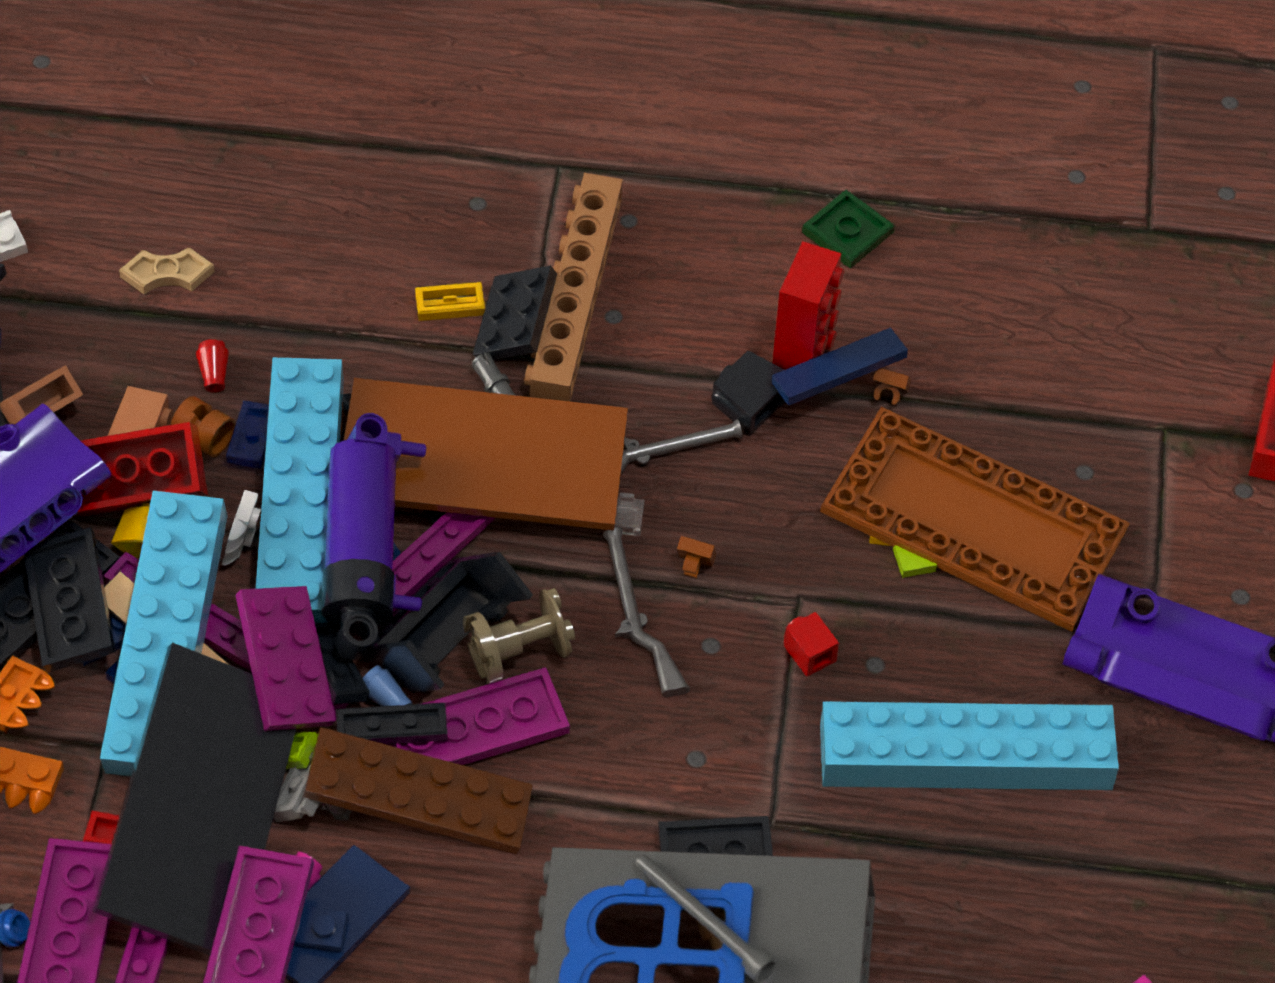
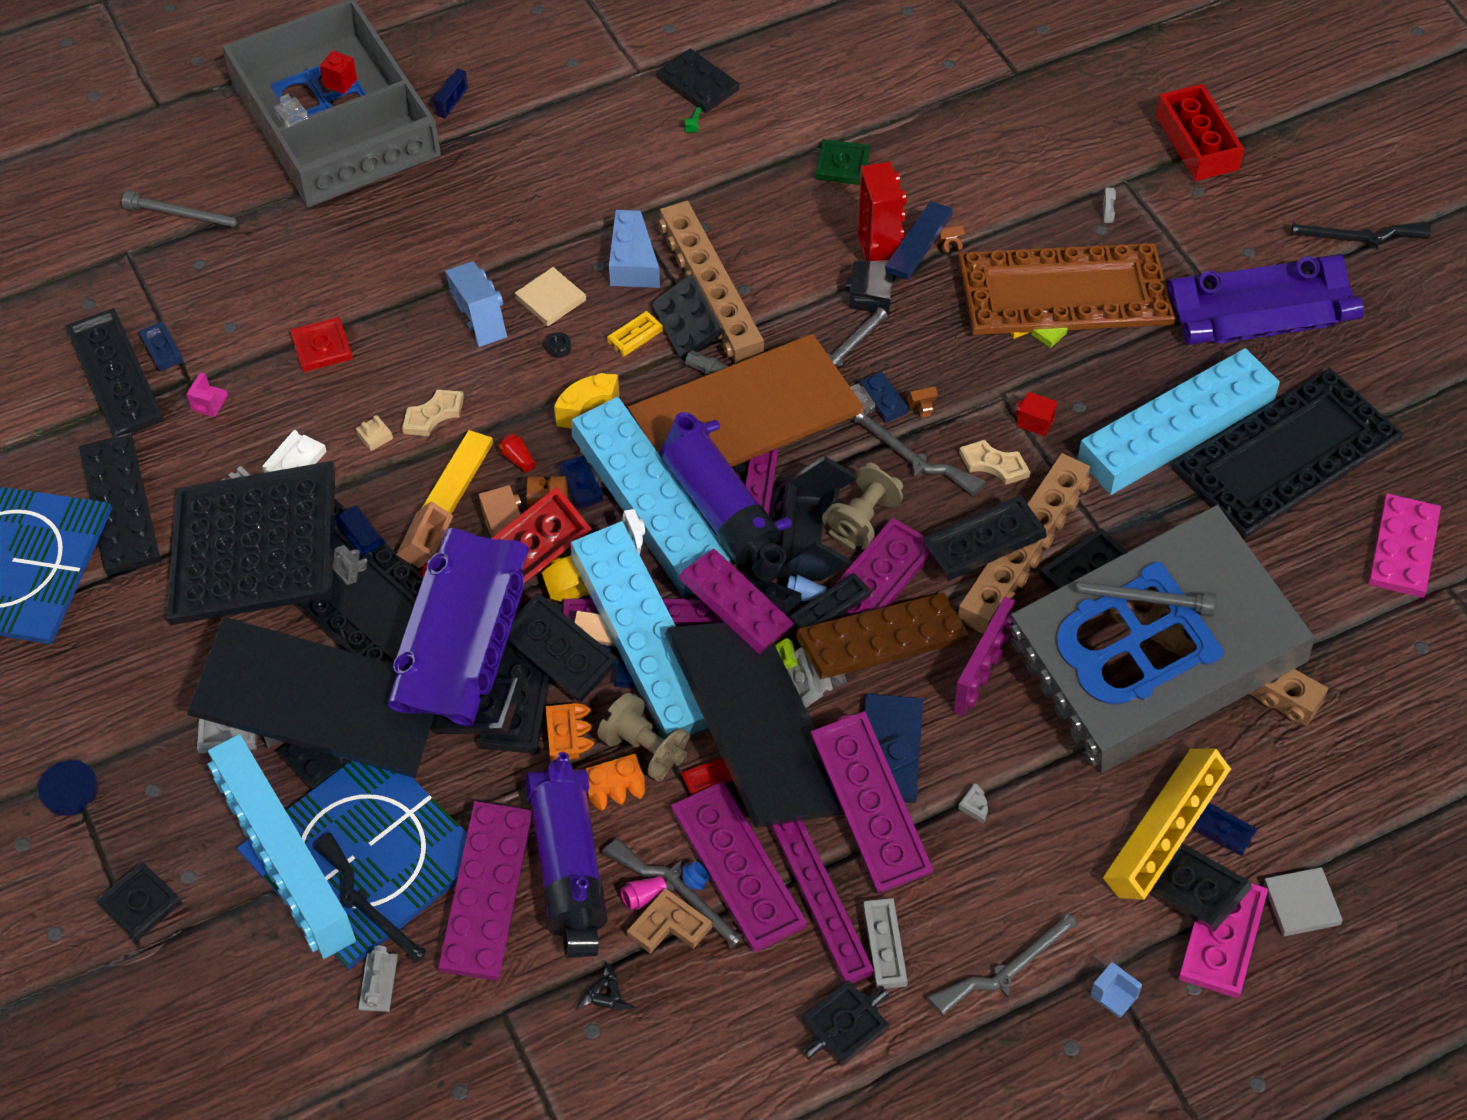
camera: 30 degrees left, 0 degrees up
none -> red tile [290,317,353,373]
none -> tan tile [356,415,393,451]
none -> yellow tile [421,430,493,514]
none -> medium blue wedge [445,261,507,347]
none -> tan tile [515,267,586,327]
none -> black tile [545,332,571,358]
none -> yellow brick [554,373,619,429]
none -> dark tan piece [598,693,690,782]
none -> medium blue wedge [609,210,660,288]
none -> black plate [656,48,739,114]
none -> green hand [685,107,702,133]
none -> dark blue plate [859,371,908,423]
none -> black plate [922,495,1047,581]
none -> magenta plate [954,596,1015,717]
none -> medium nougat brick [958,453,1092,634]
none -> tan tile [959,440,1030,485]
none -> light grey tile [1103,188,1116,223]
none -> black tile [1171,367,1403,540]

